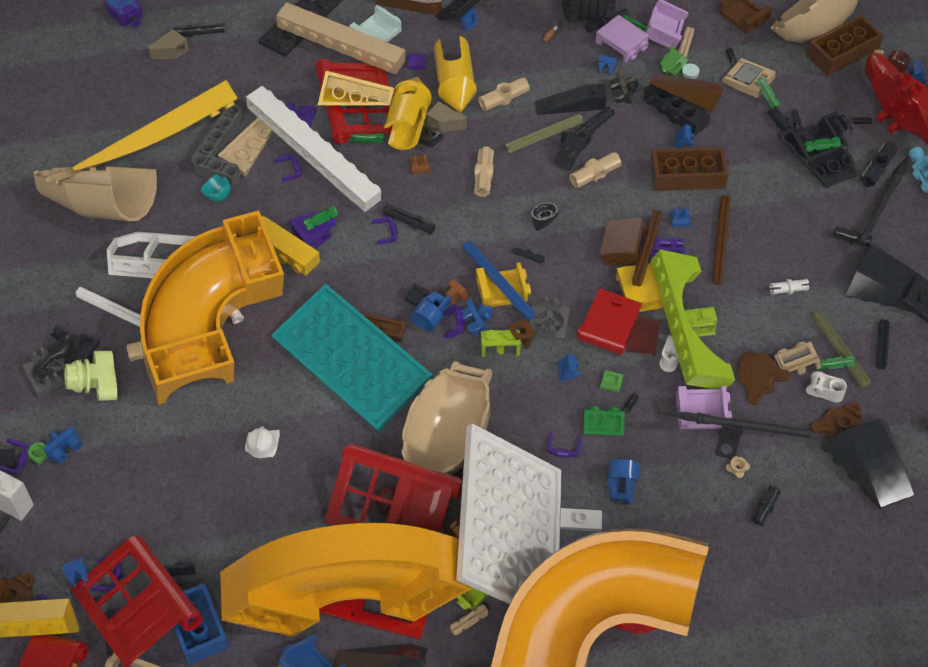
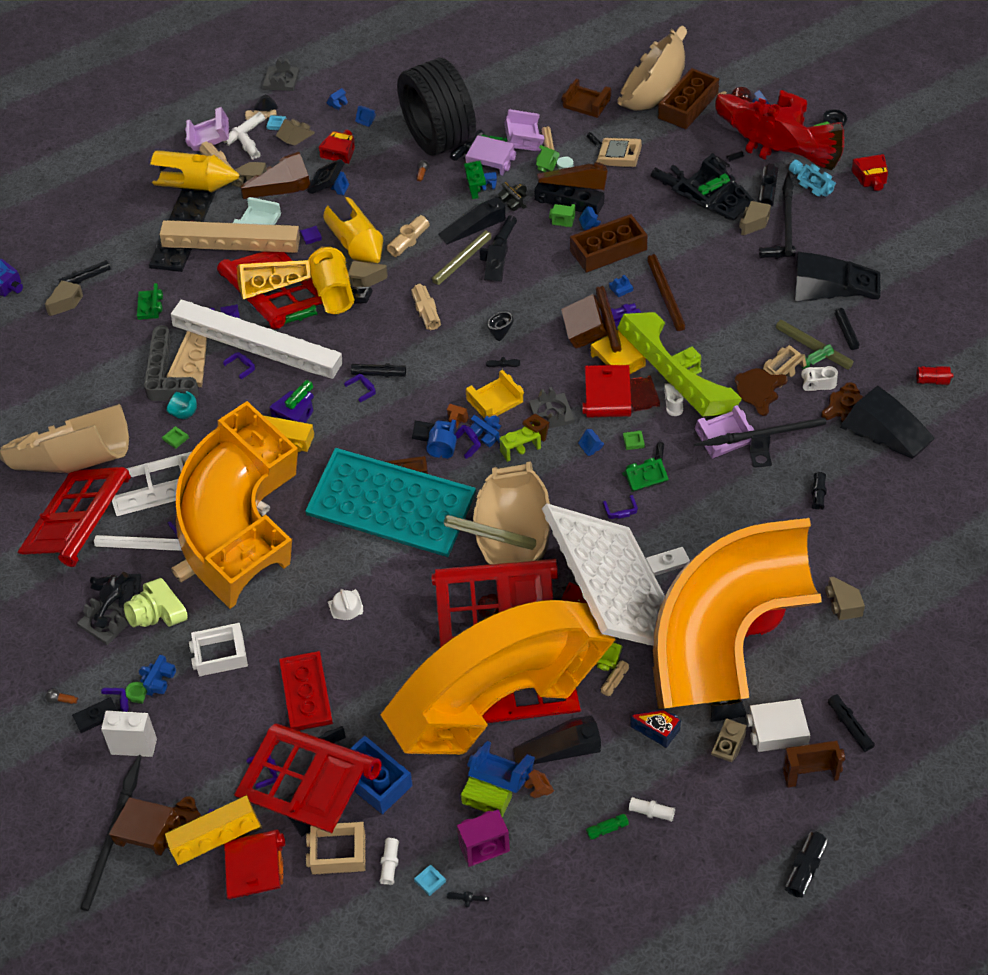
camera: 20 degrees left, 5 degrees down
blue tile [62,557,89,586] -> none
yellow wedge [71,80,237,172] -> none
dark orange tile [410,154,430,175] -> none
blue axle [463,240,536,321] -> none
tan piece [569,152,621,188] -> none
blue piece [607,459,640,505] -> none
tan plate [726,456,750,478] -> none
green axle [756,76,780,109] -> none
white pin [769,279,809,295] -> none
none -> red door [18,467,131,567]
none -> green bracket [137,283,163,320]
none -> bright green tile [162,426,189,449]
none -> white window [189,623,248,676]
none -> red plate [279,651,333,731]
none -> olive axle [444,515,536,550]
none -> green bracket [464,161,486,199]
none -> bright green brick [549,204,575,227]
none -> dark tan slope [739,201,771,235]
none -> dark tan slope [825,577,865,620]

